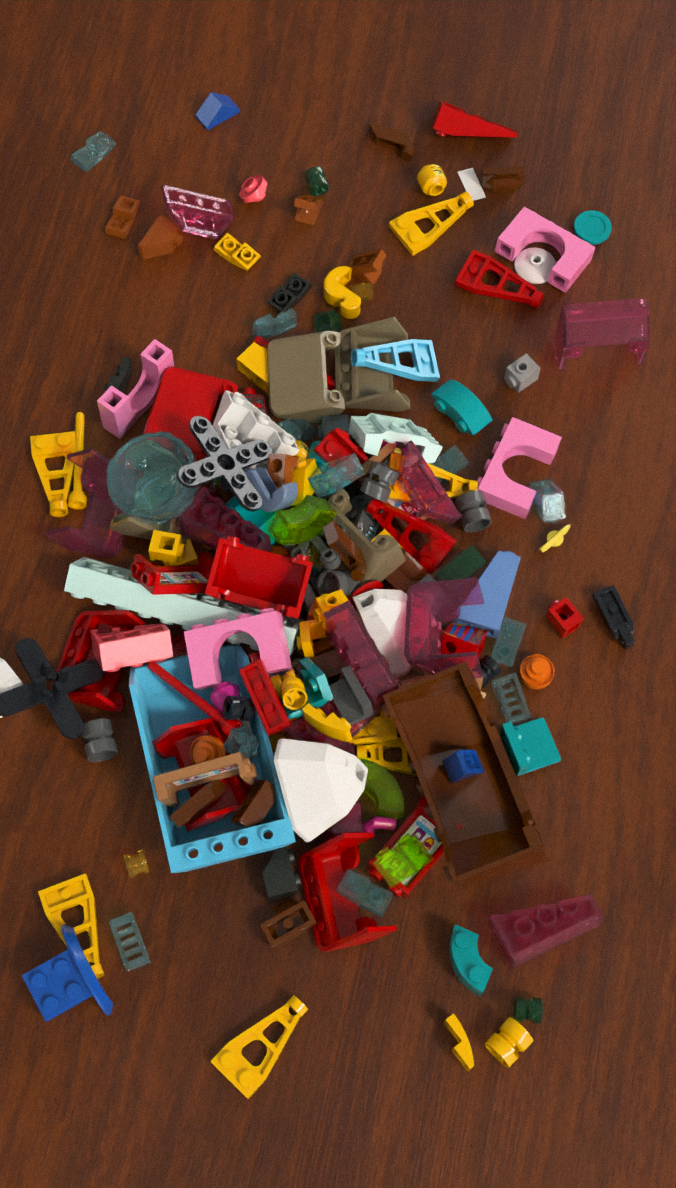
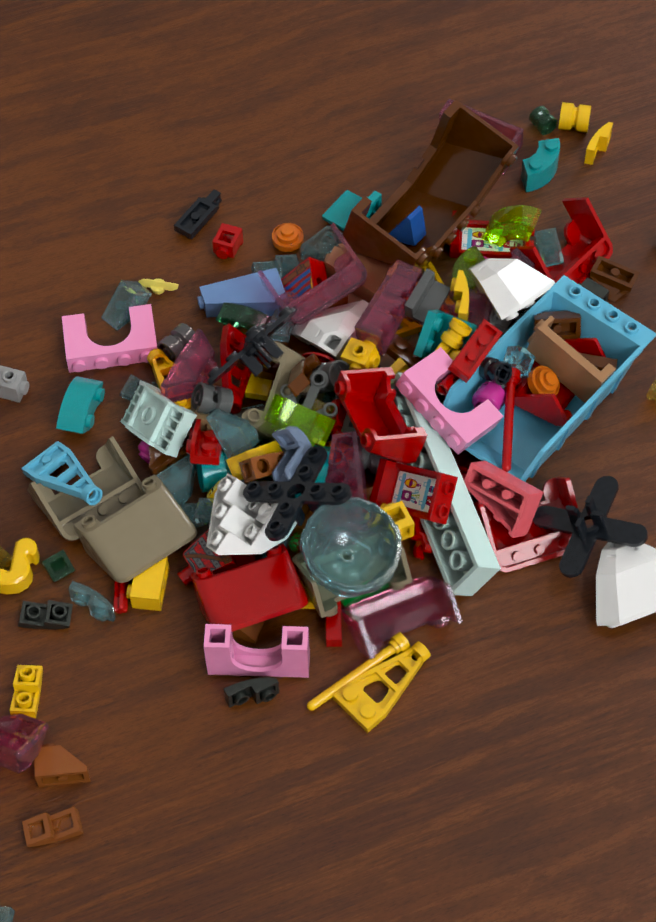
camera: 120 degrees left, 10 degrees down
dark grey wheel [82,719,118,762] -> none
none -> black piece [207,306,298,386]

